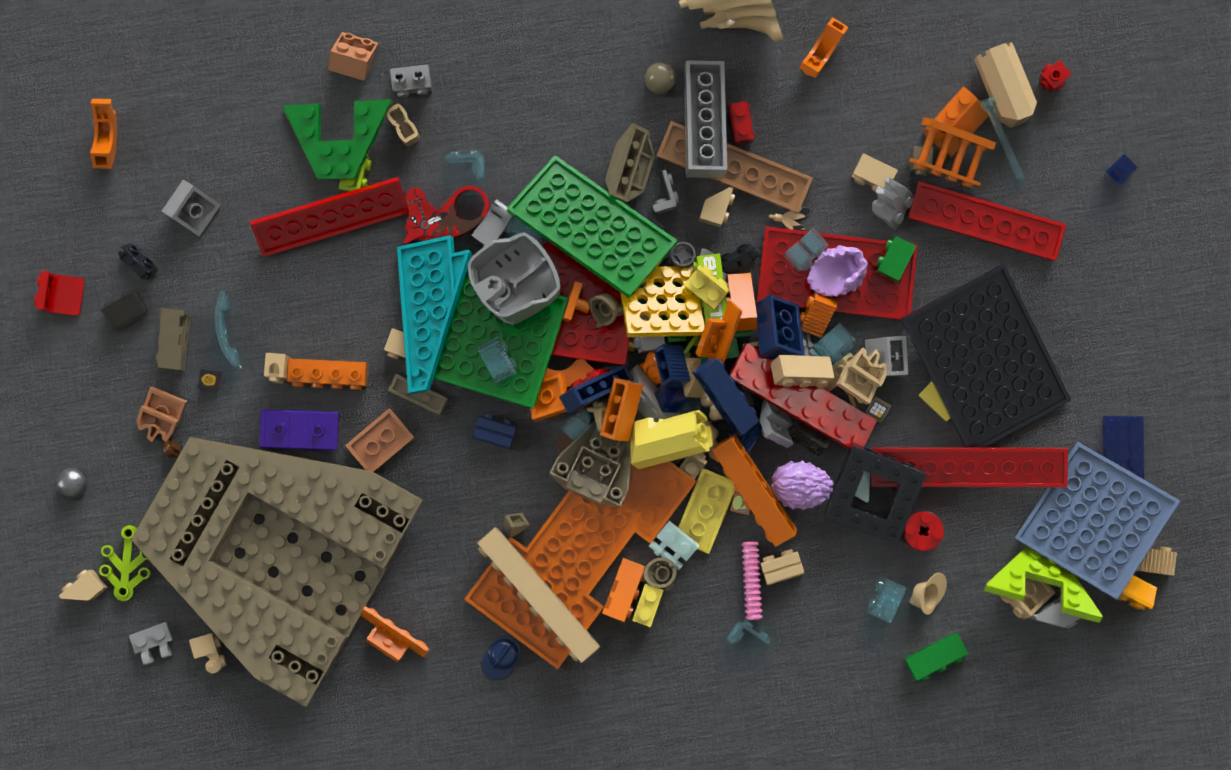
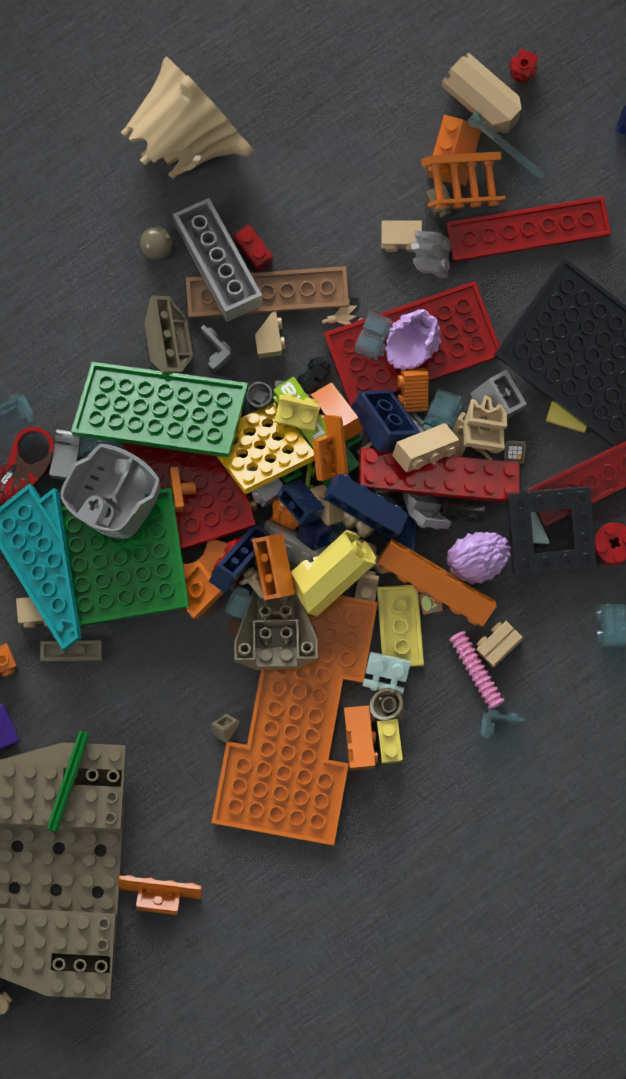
camera: 25 degrees left, 5 degrees down
nougat plate [345,408,415,472] -> none
dark blue brick [472,413,517,449] -> none
clear light blue brick [477,337,518,385] -> none
tan brick [478,527,600,663] -> none
dark blue piece [481,636,521,680] -> none
dark tan helmet [589,294,623,328] -> none
orange arch [799,17,849,78] -> none
green brick [875,236,916,283] -> none
none -> green axle [47,731,90,832]

